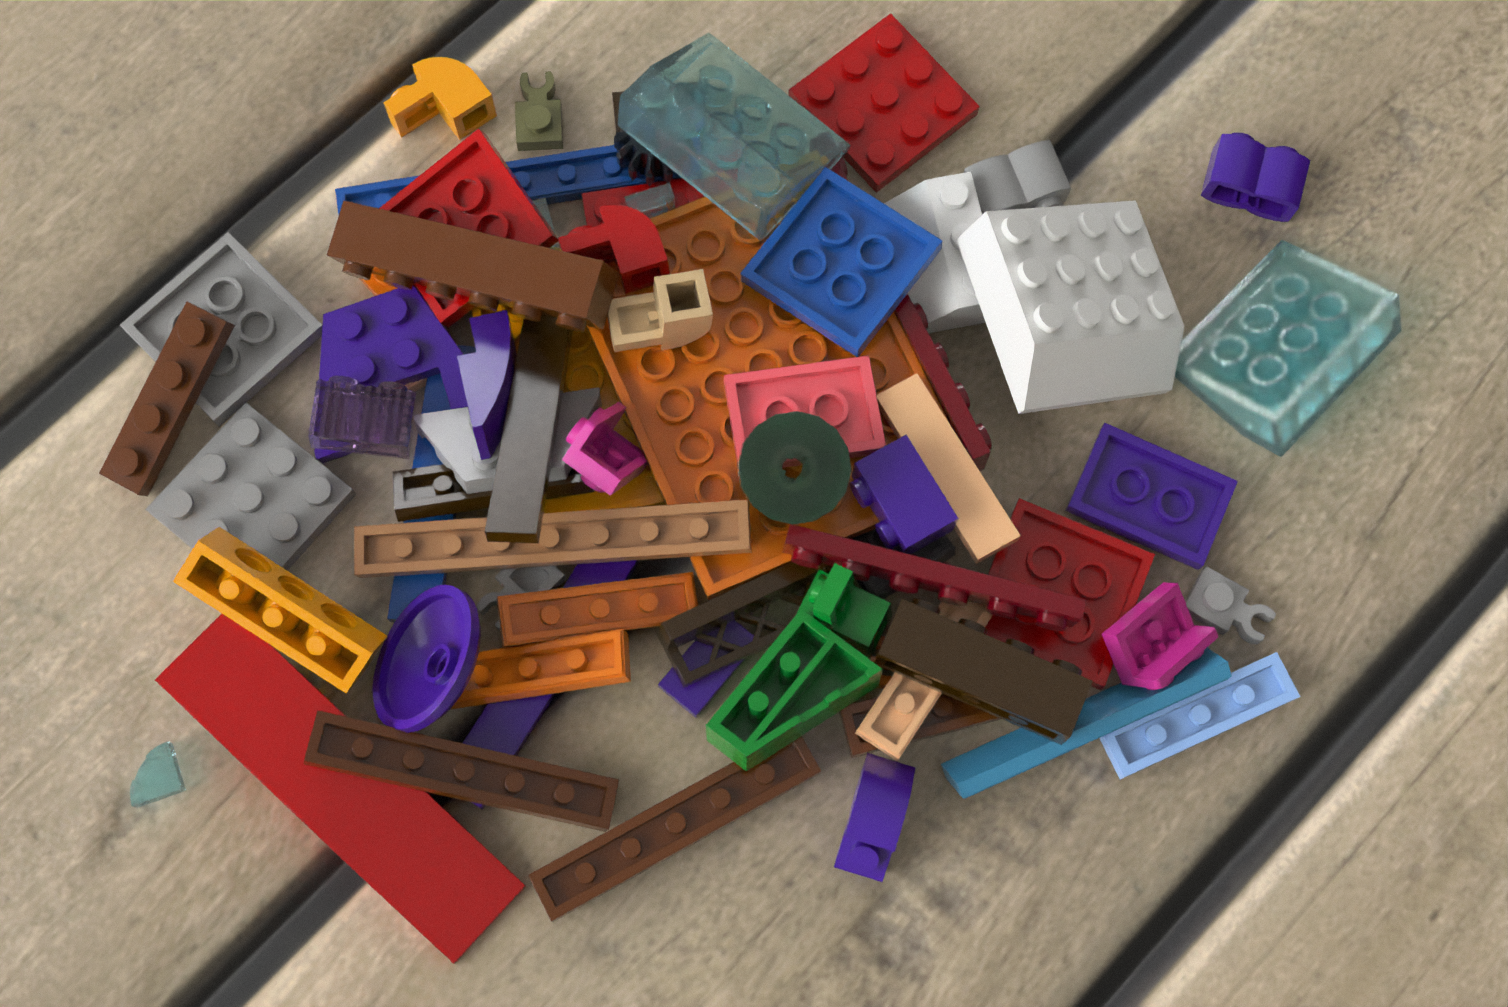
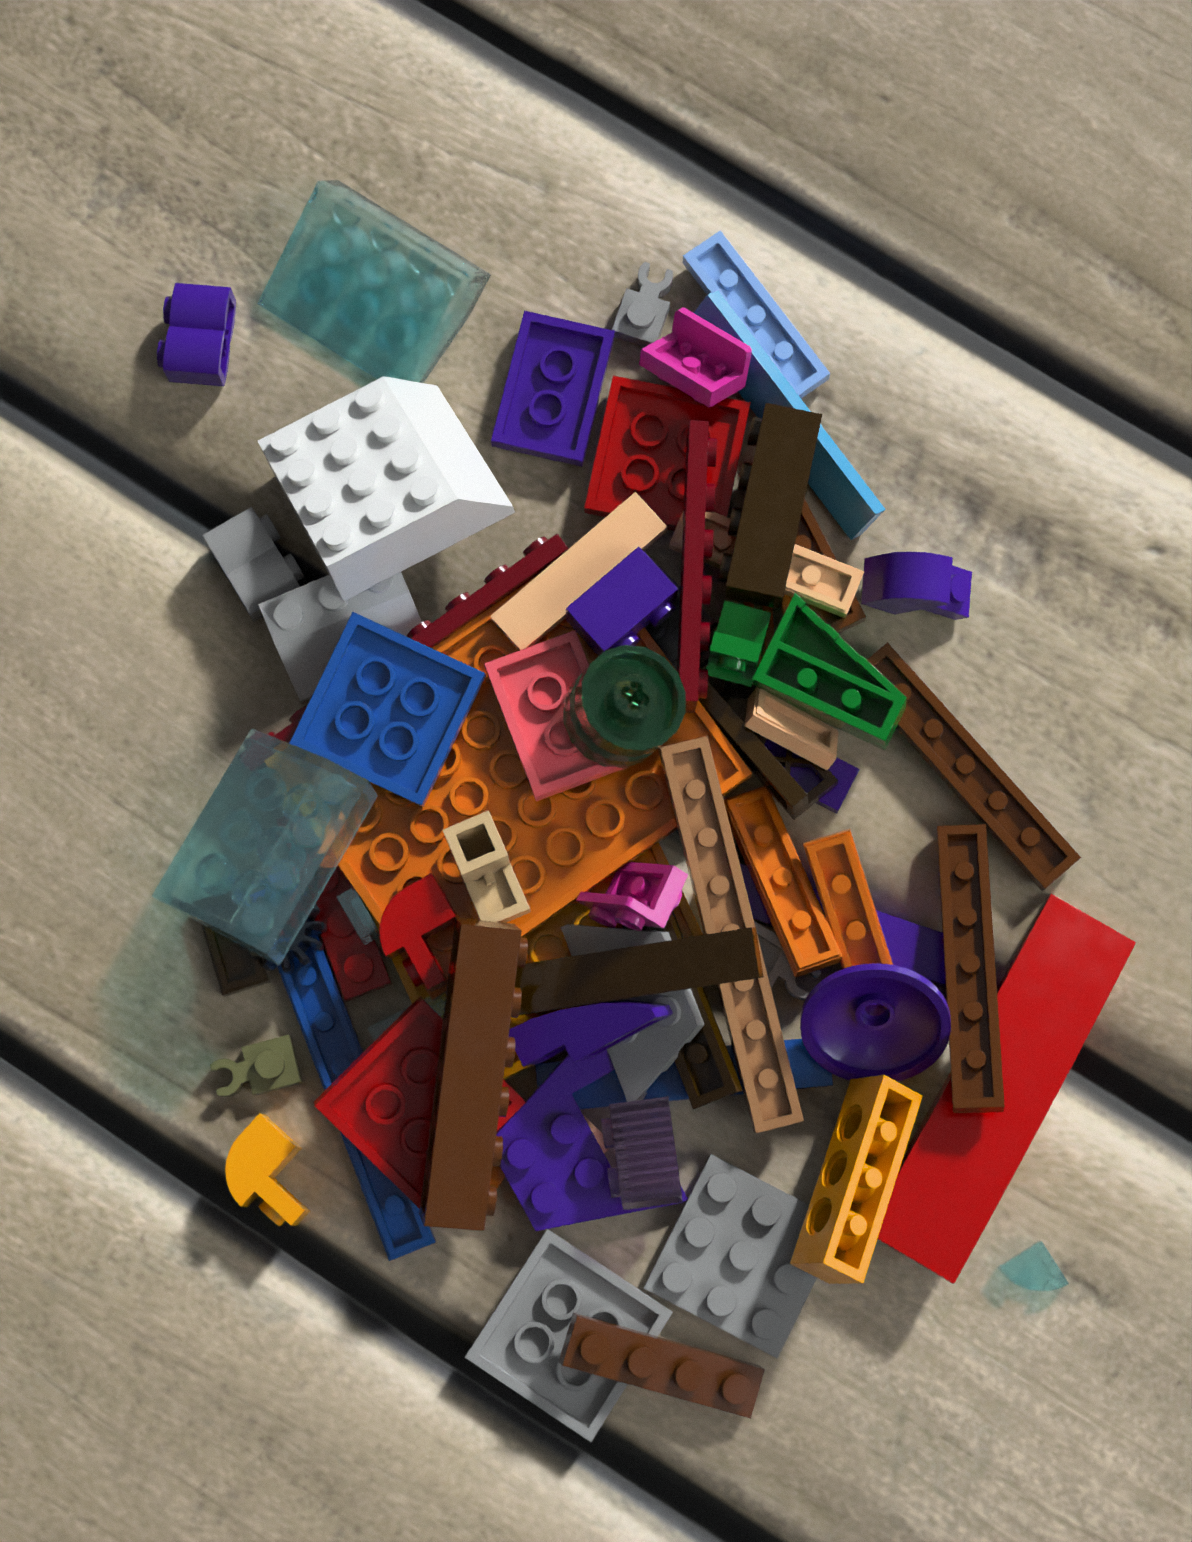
camera: 95 degrees left, 5 degrees up
red plate [788,13,980,193] -> none
none -> light nougat tile [744,687,838,770]

